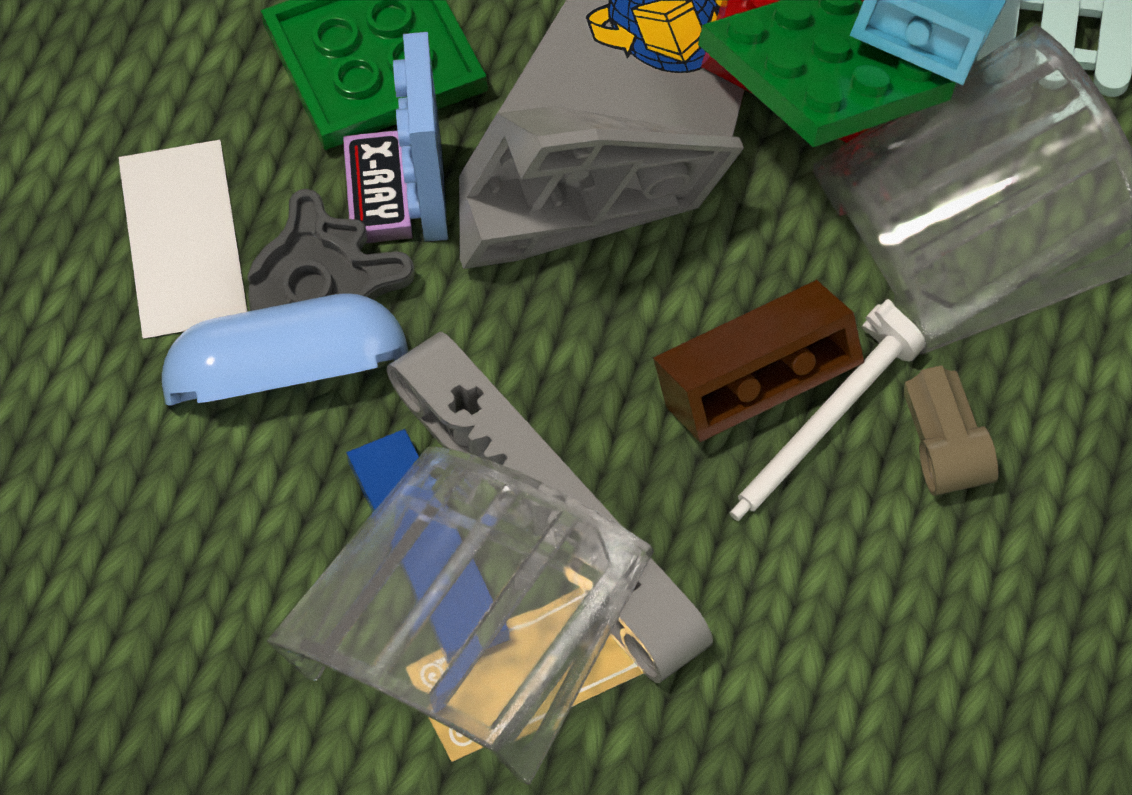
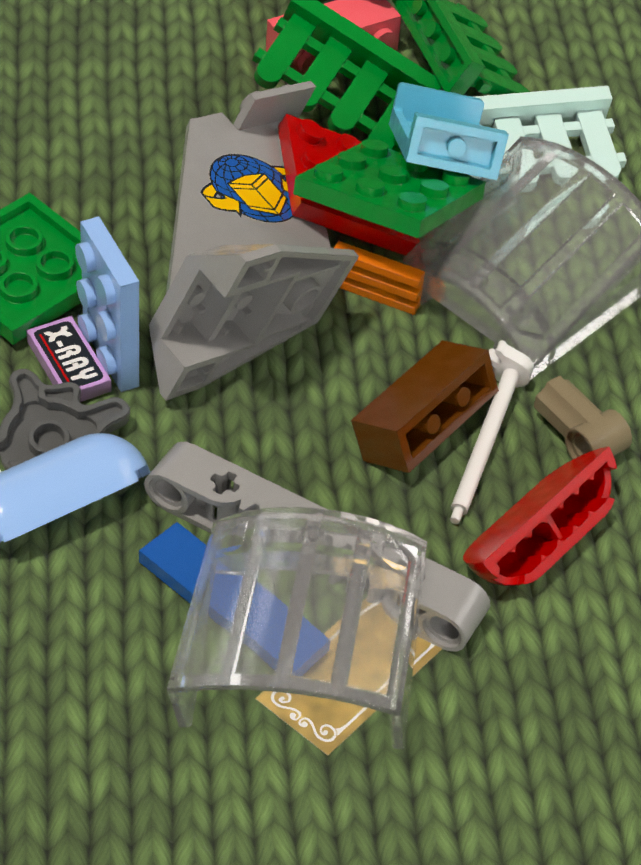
camera: 30 degrees left, 10 degrees down
none -> orange tile [334,241,425,315]
none -> red brick [463,446,617,586]

